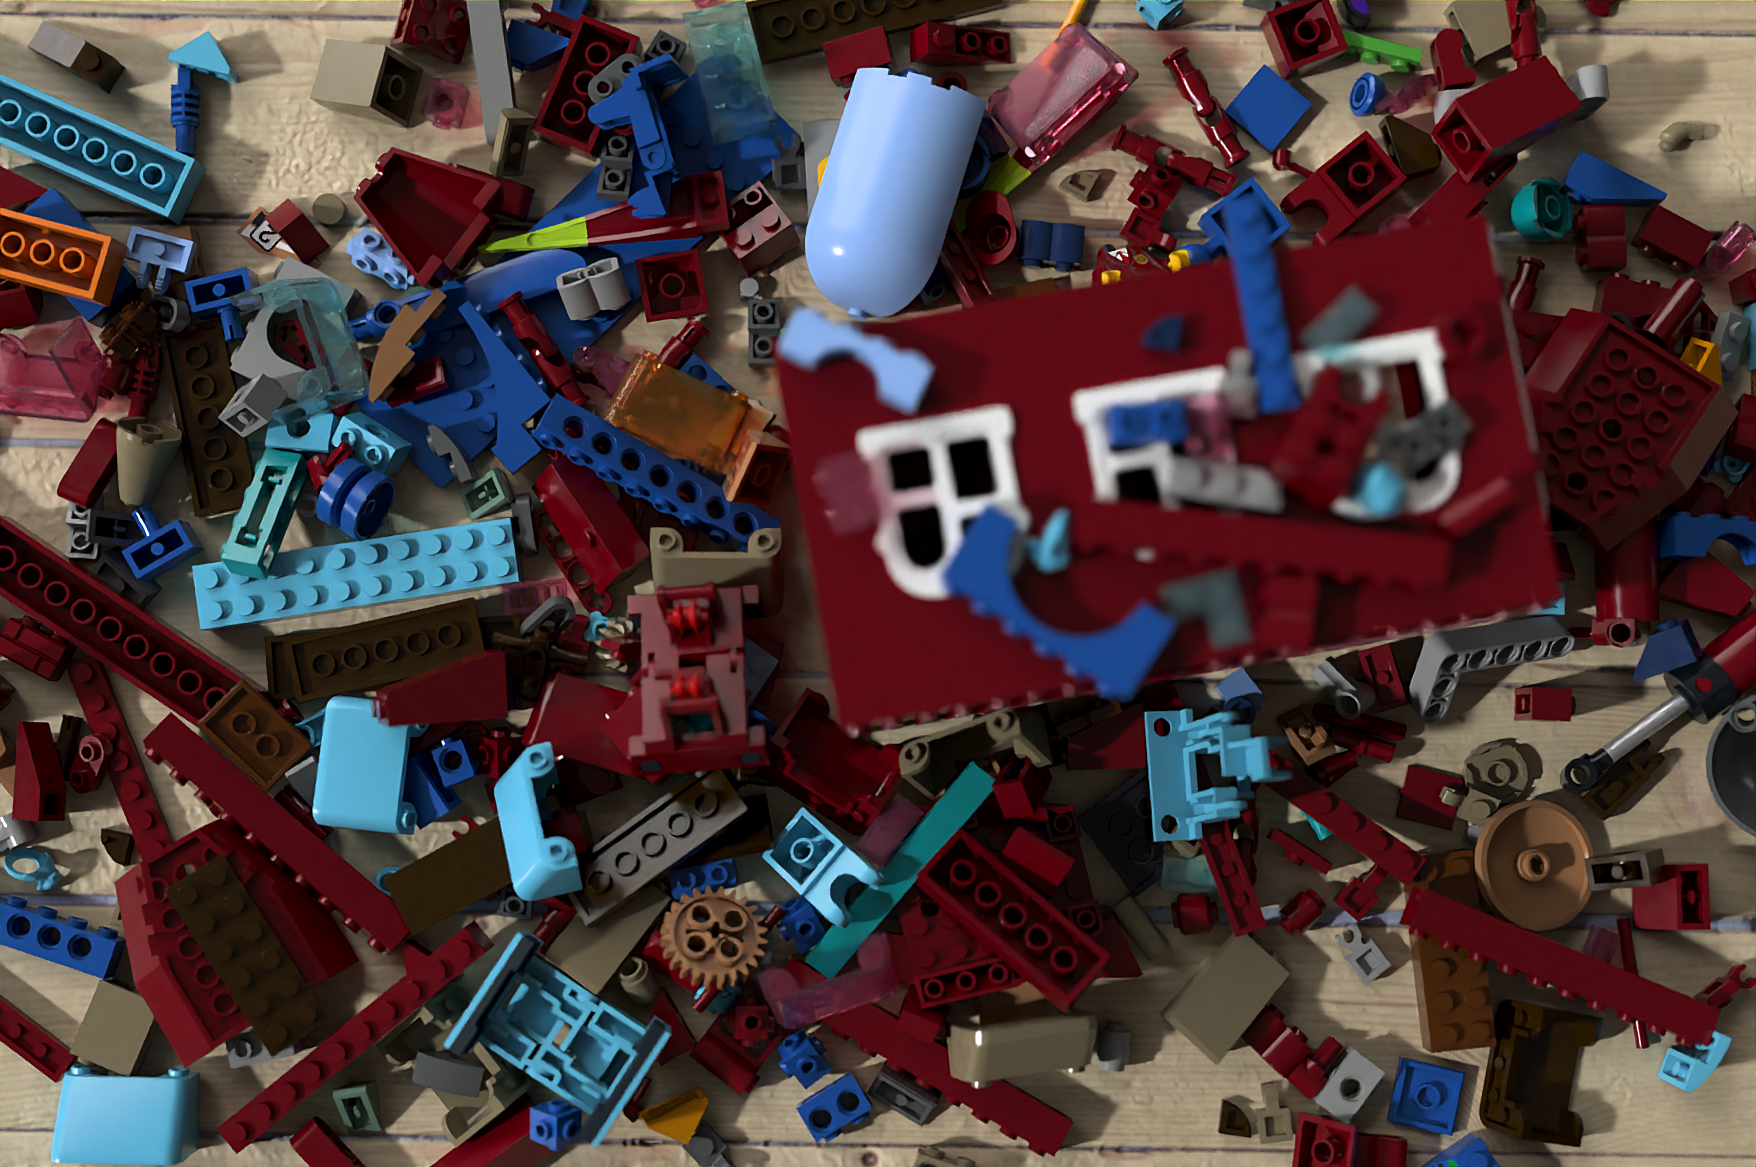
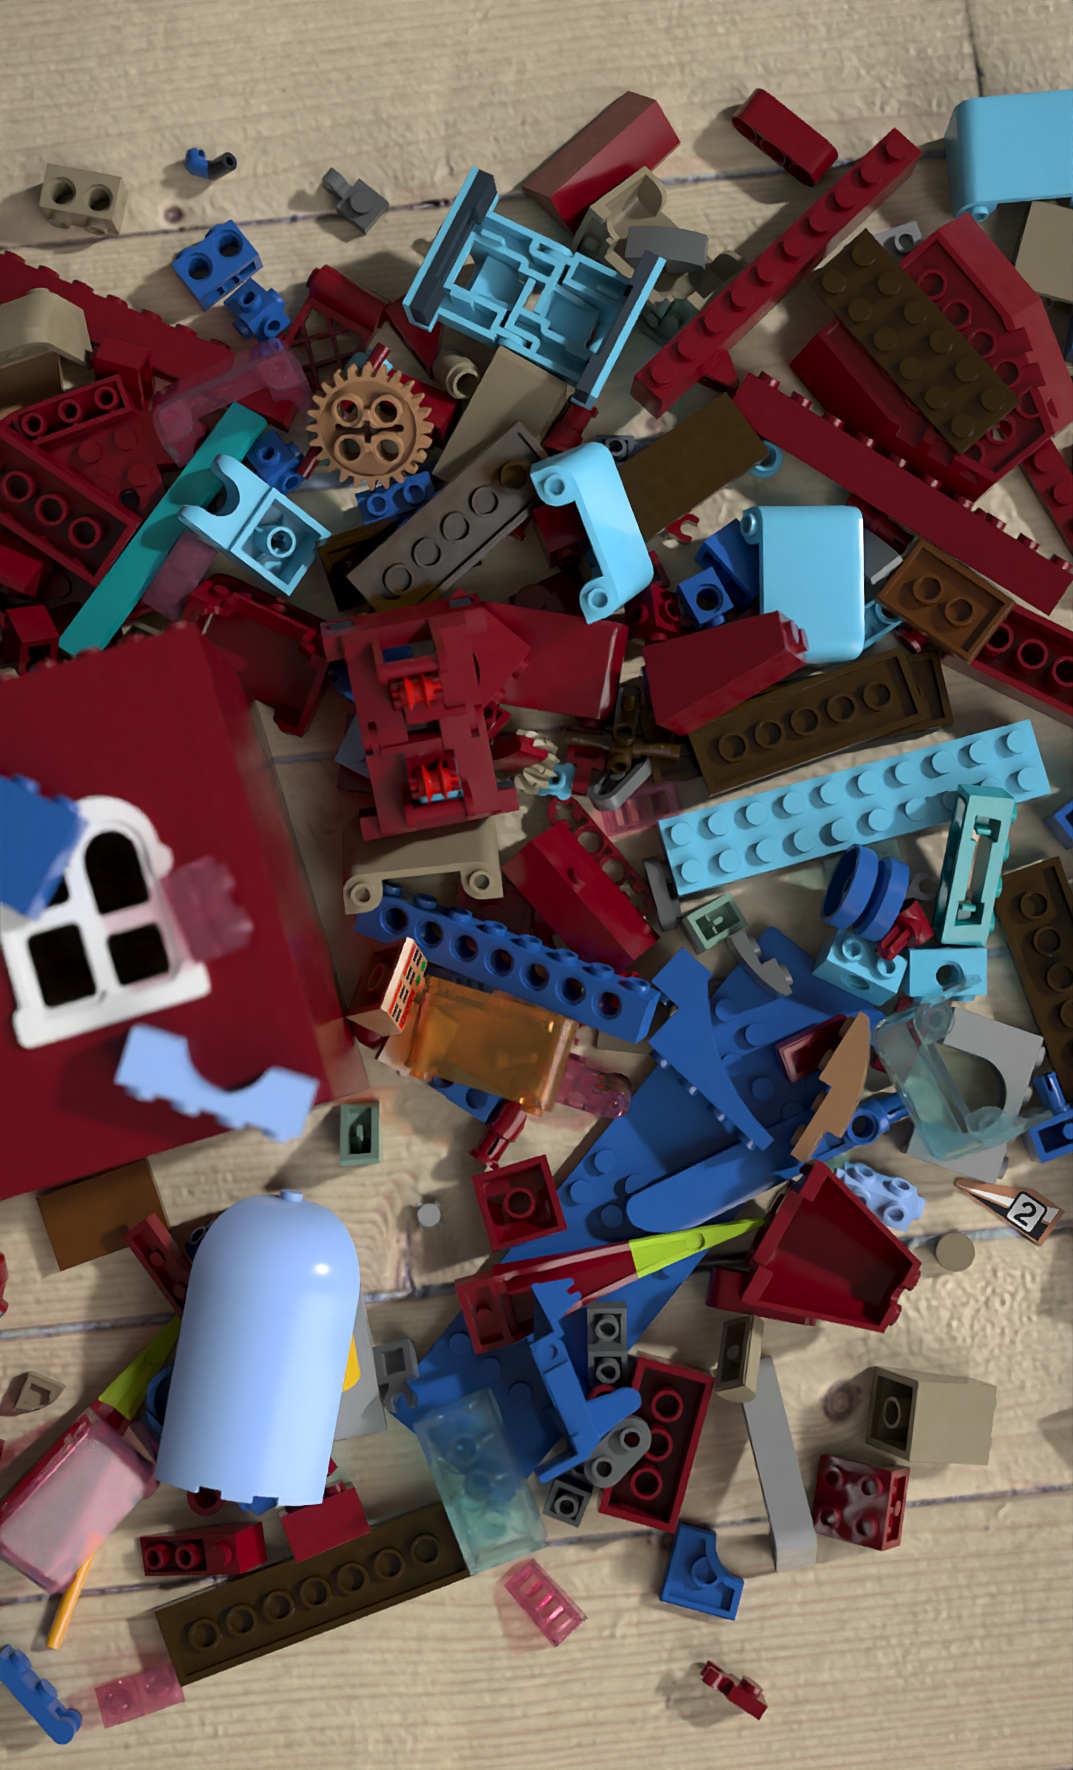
camera: 170 degrees right, 0 degrees up
light grey brick [218,373,289,438] -> none
dark red slope [264,198,330,265] -> none
dark red beam [275,319,329,373] -> none
sand green slope [333,1080,382,1135] -> none
clear pink brick [425,77,470,130] -> none
dark red piece [497,291,591,406] -> none
blue slope [507,19,570,73] -> none
dark red plate [524,2,577,39] -> none
blue brick [530,1099,582,1151] -> none
light grey brick [556,257,631,321] -> none
light orange slope [638,1087,708,1144] -> none
dark red slope [717,181,801,277] -> none
dark red brick [728,999,774,1046] -> none
dark grey slope [748,299,780,368] -> none
dark grey slope [867,1059,941,1127] -> none
dark red piece [966,190,1020,265] -> none
dark blue brick [1018,220,1085,273] -> none

